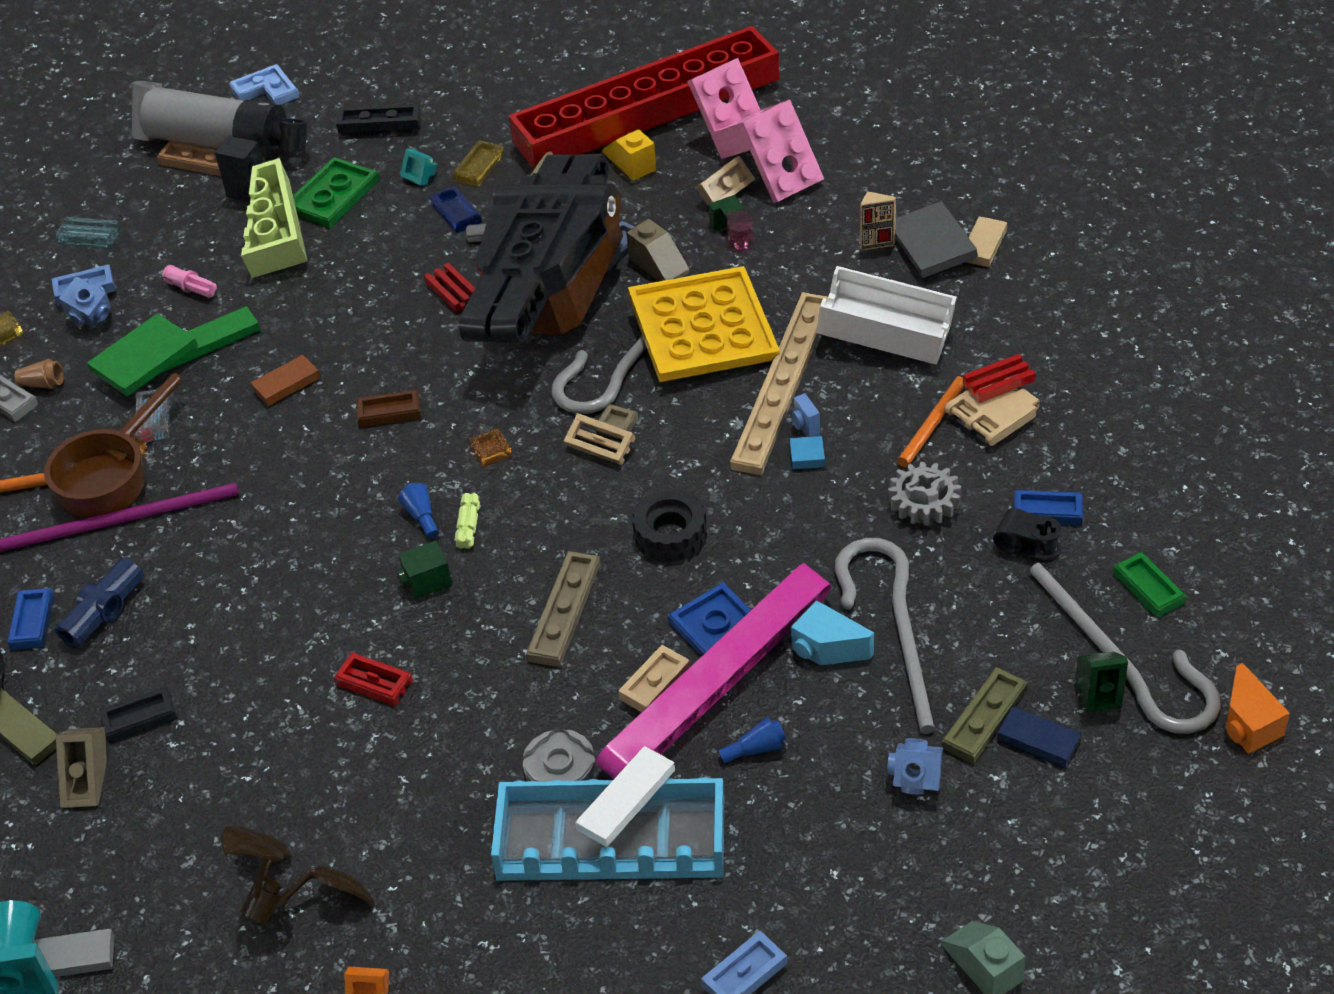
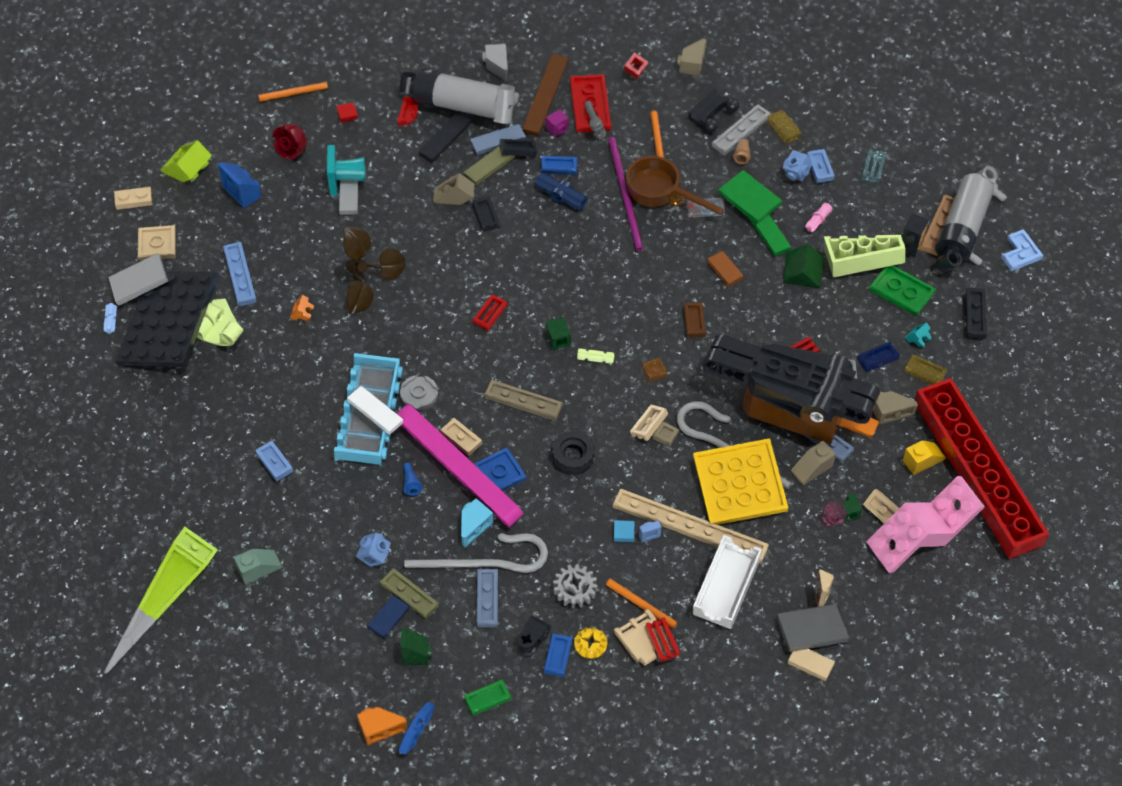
camera: 90 degrees right, 10 degrees up
blue cone [397,483,439,539] -> none
light grey piece [1030,563,1221,734] -> none
none -> blue tile [398,702,435,755]
none -> sand blue tile [477,569,498,627]
none -> yellow gear [574,627,607,658]
none -> dark green slope [783,244,824,289]

